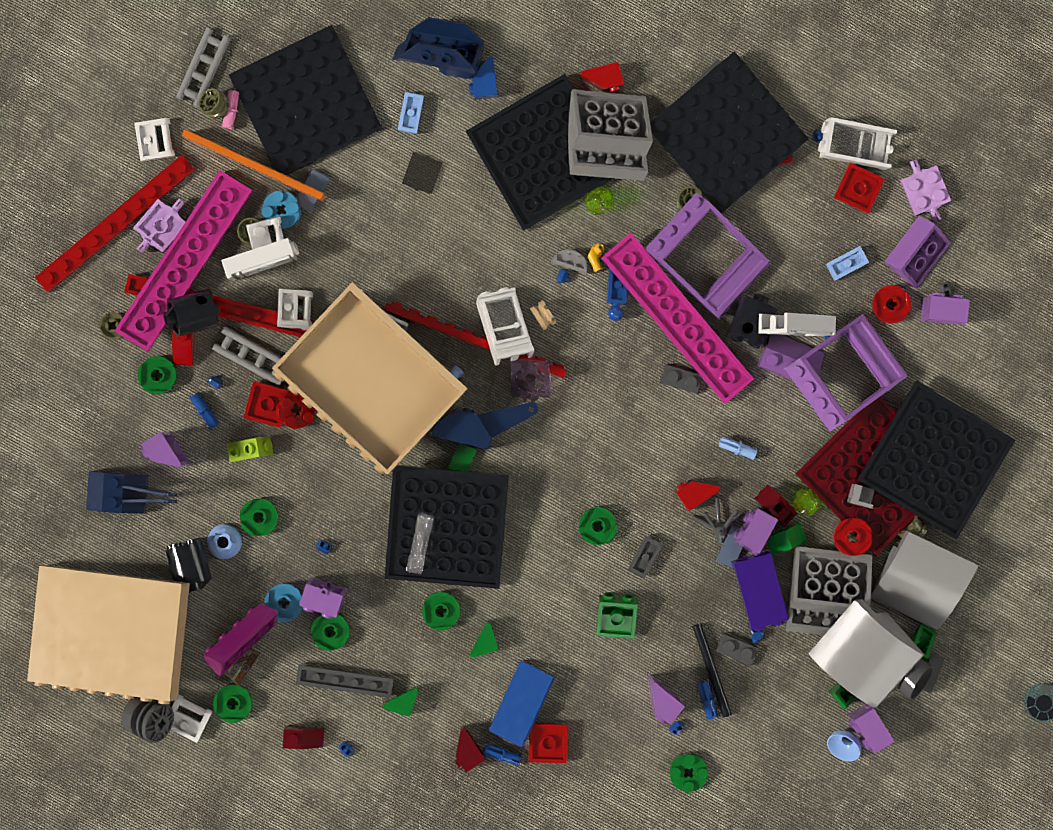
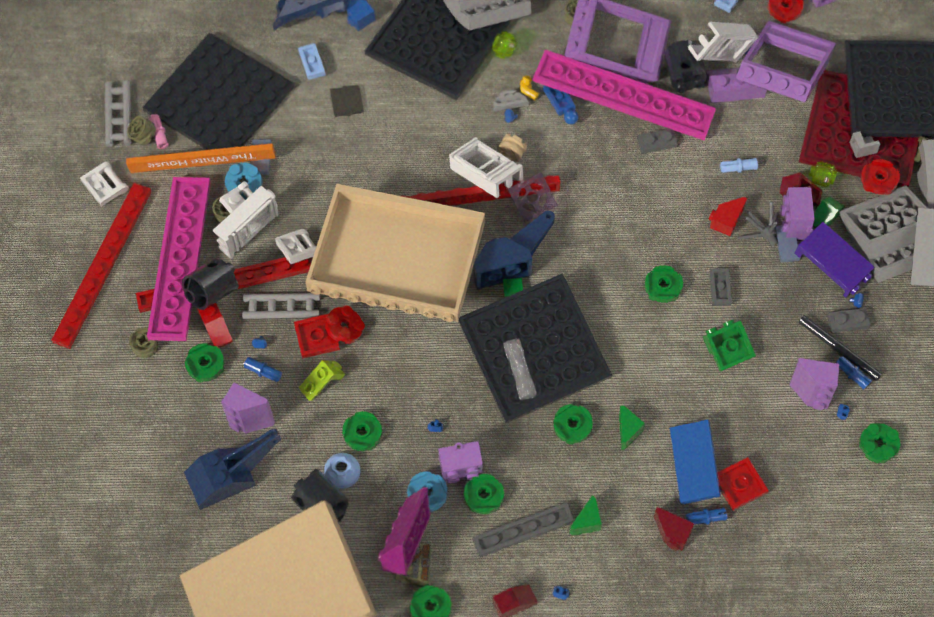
camera: 25 degrees left, 25 degrees down
lavender plate [133,199,185,253] -> none

